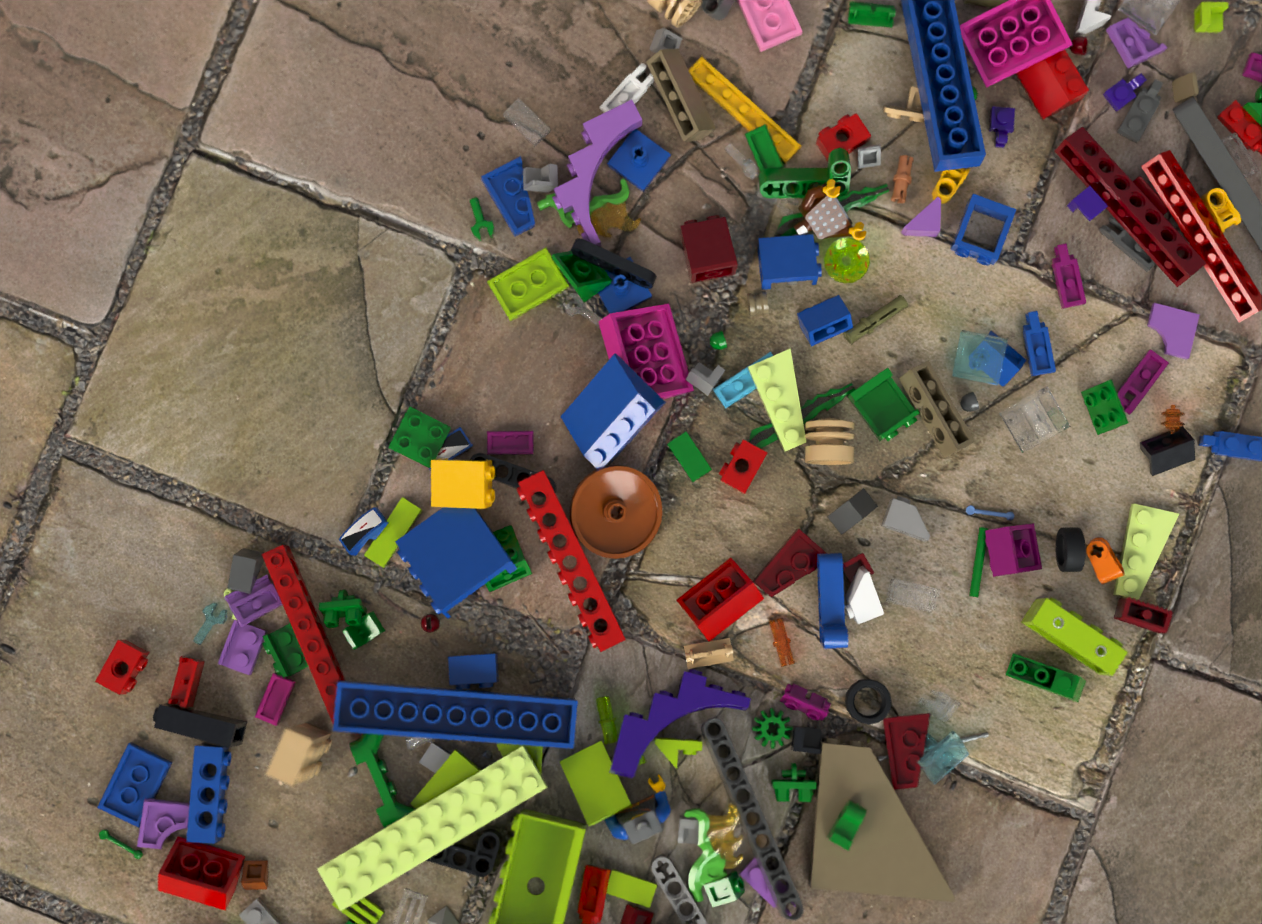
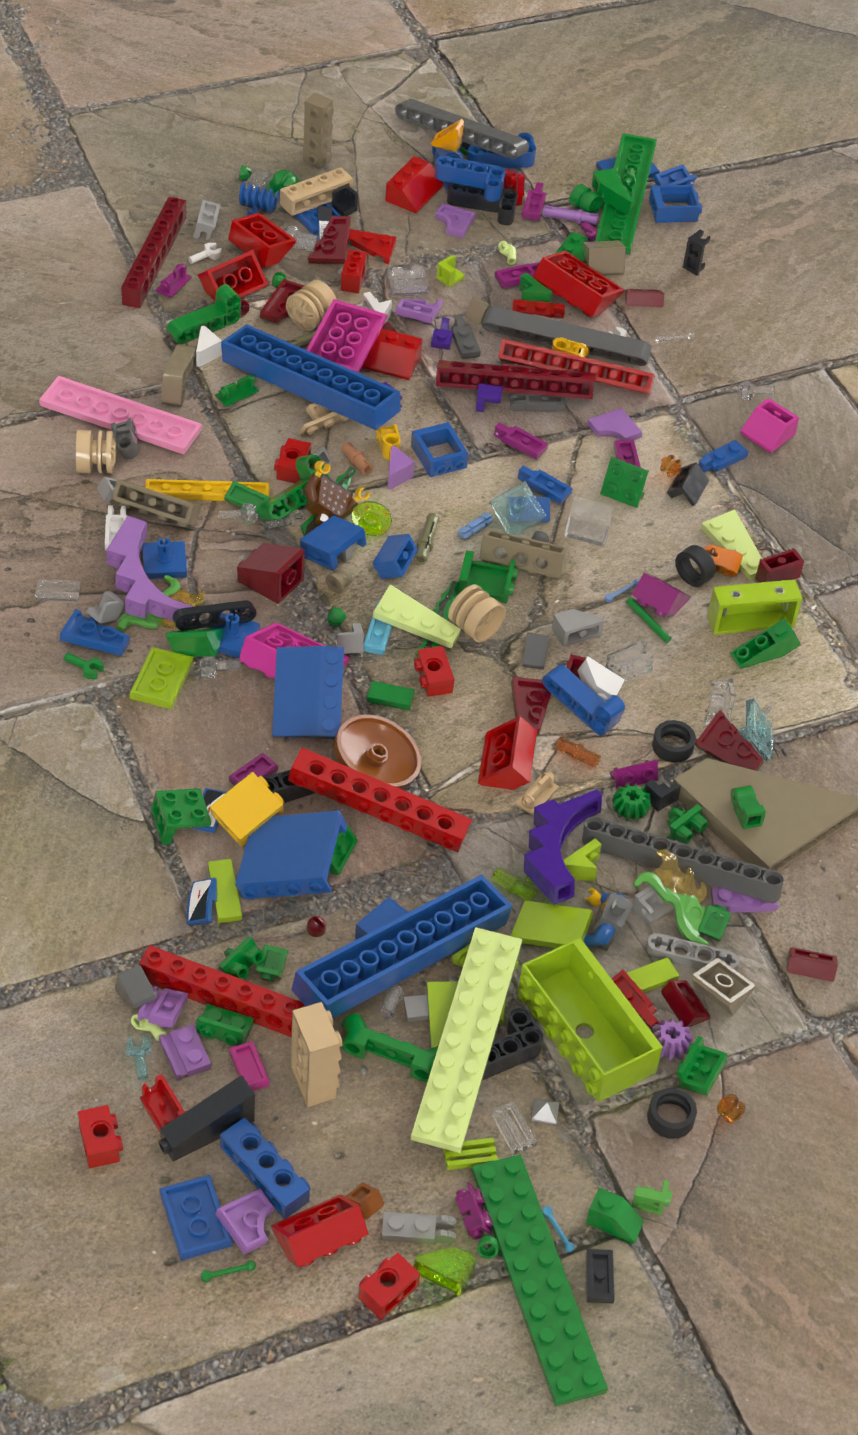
camera: 55 degrees left, 35 degrees down
none -> medium blue axle [458,513,493,539]

